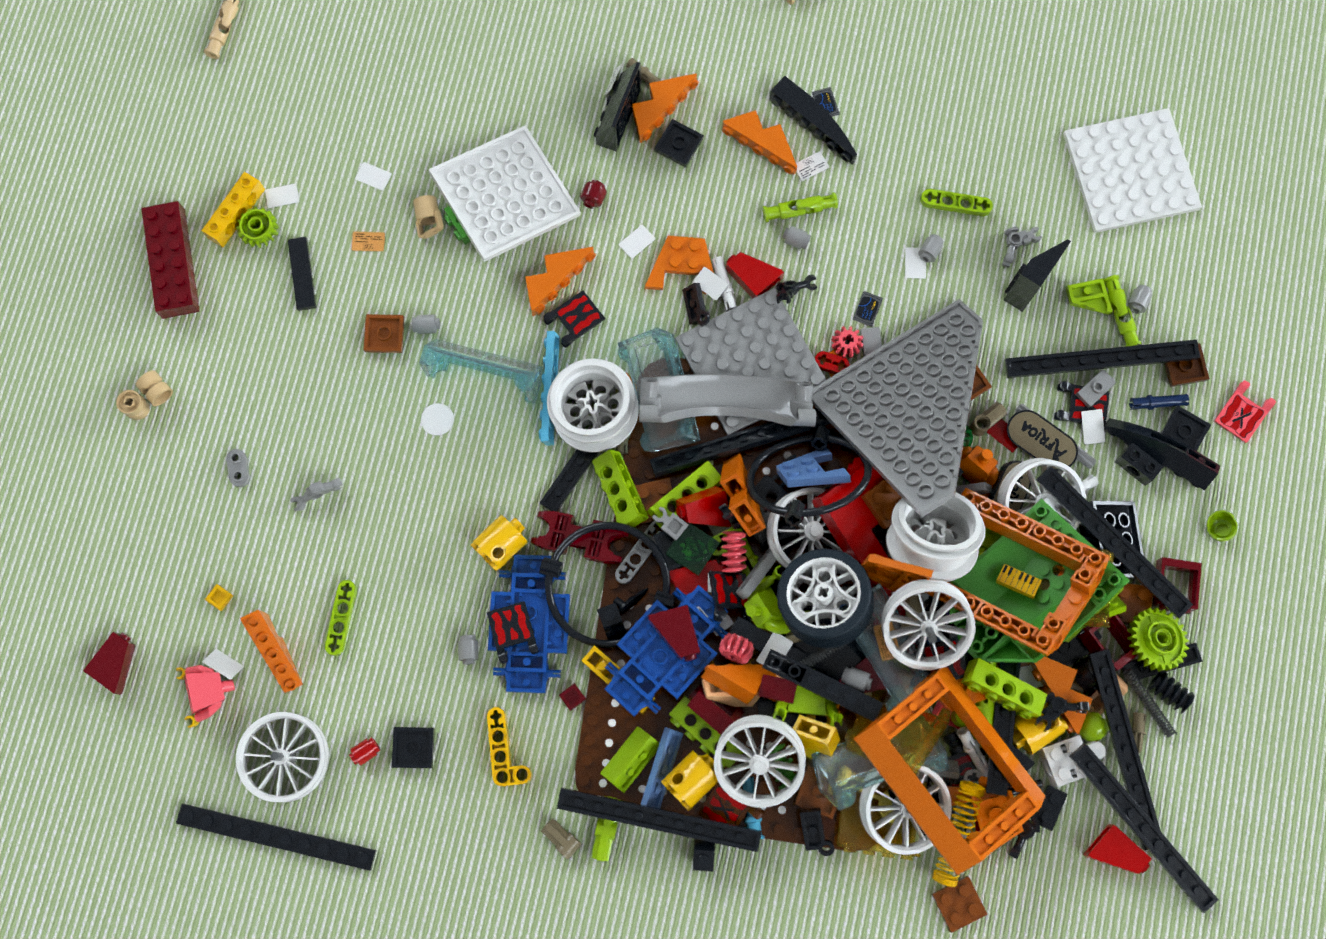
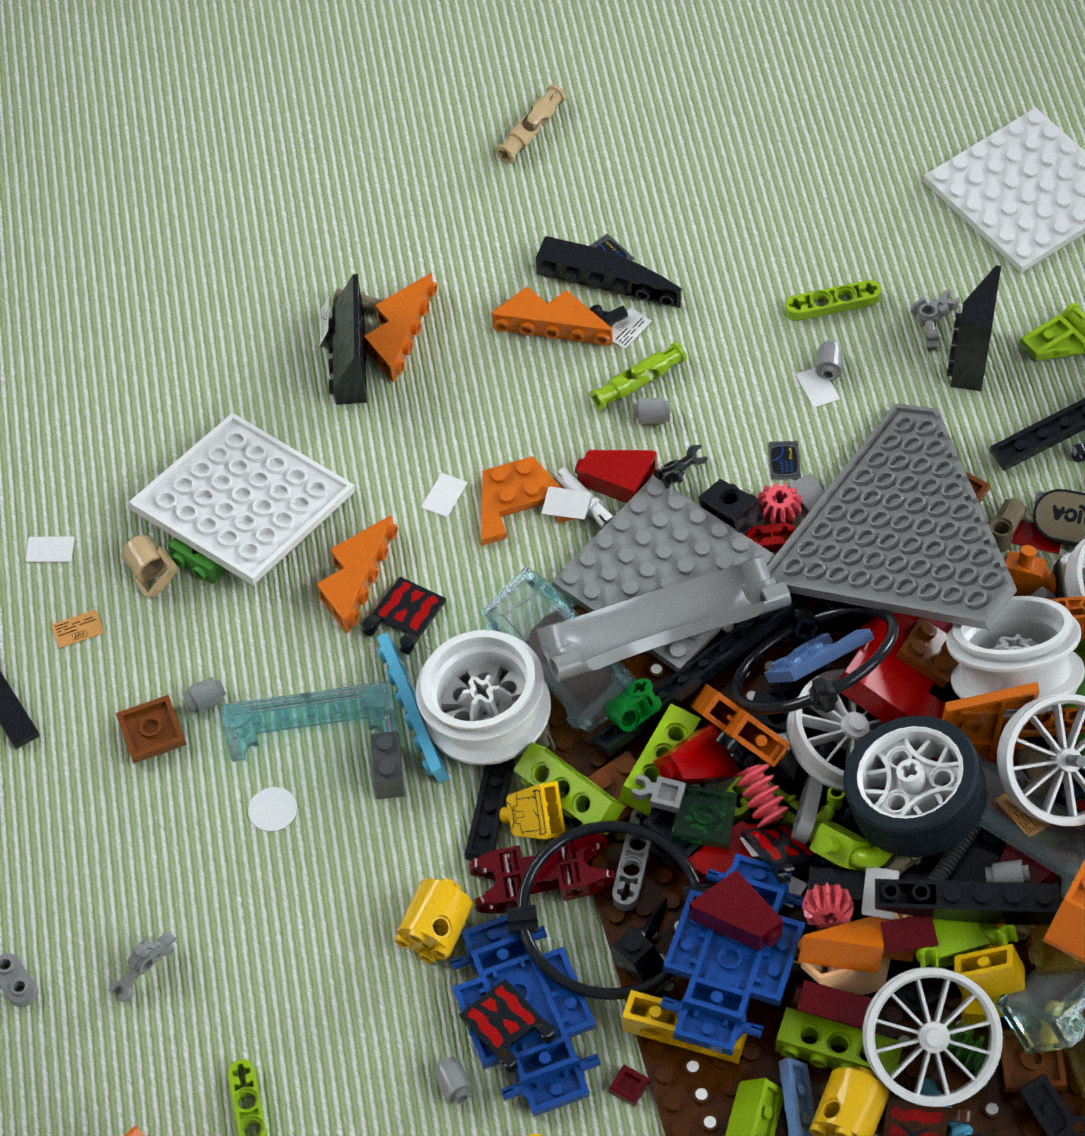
camera: 20 degrees left, 20 degrees down
dark red head [580,180,607,209] -> none
black plate [654,119,704,168] -> none
black hinge [682,283,710,325] -> none
none -> dark grey brick [370,731,405,799]
none -> yellow torso [499,781,566,839]
none -> black arm [590,304,628,325]
none -> green piece [605,678,662,732]
none -> black brick [698,479,763,535]

